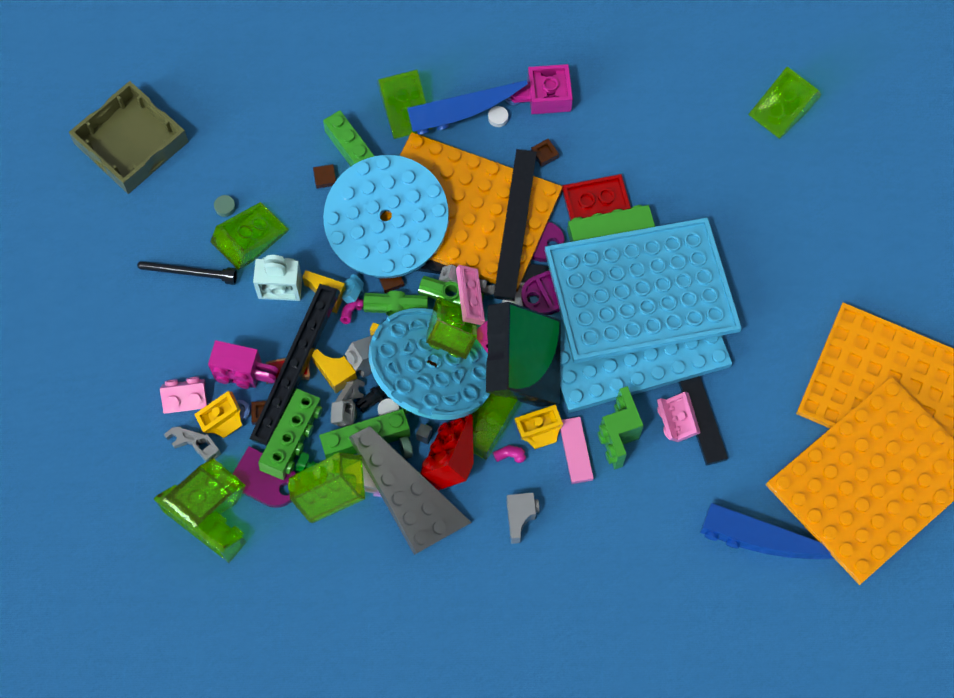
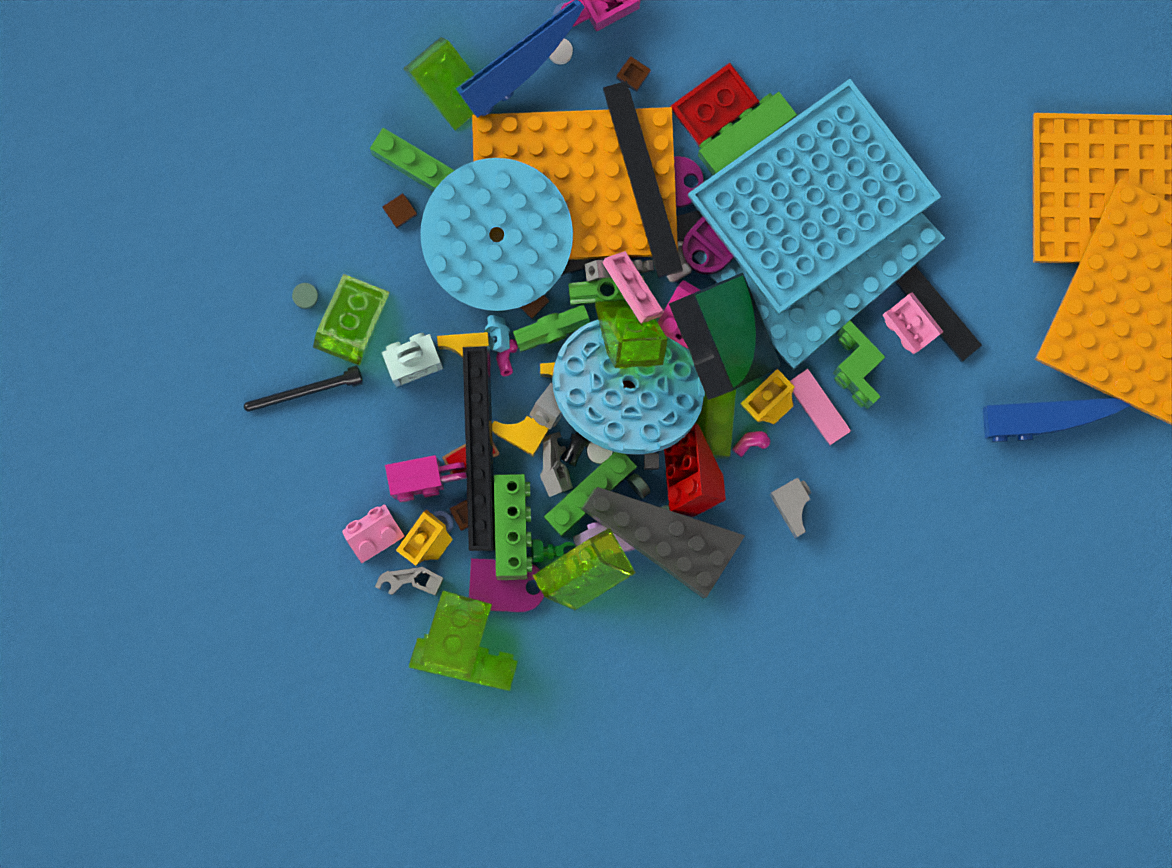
camera: 25 degrees left, 15 degrees up
olive tile [69,81,188,194] -> none

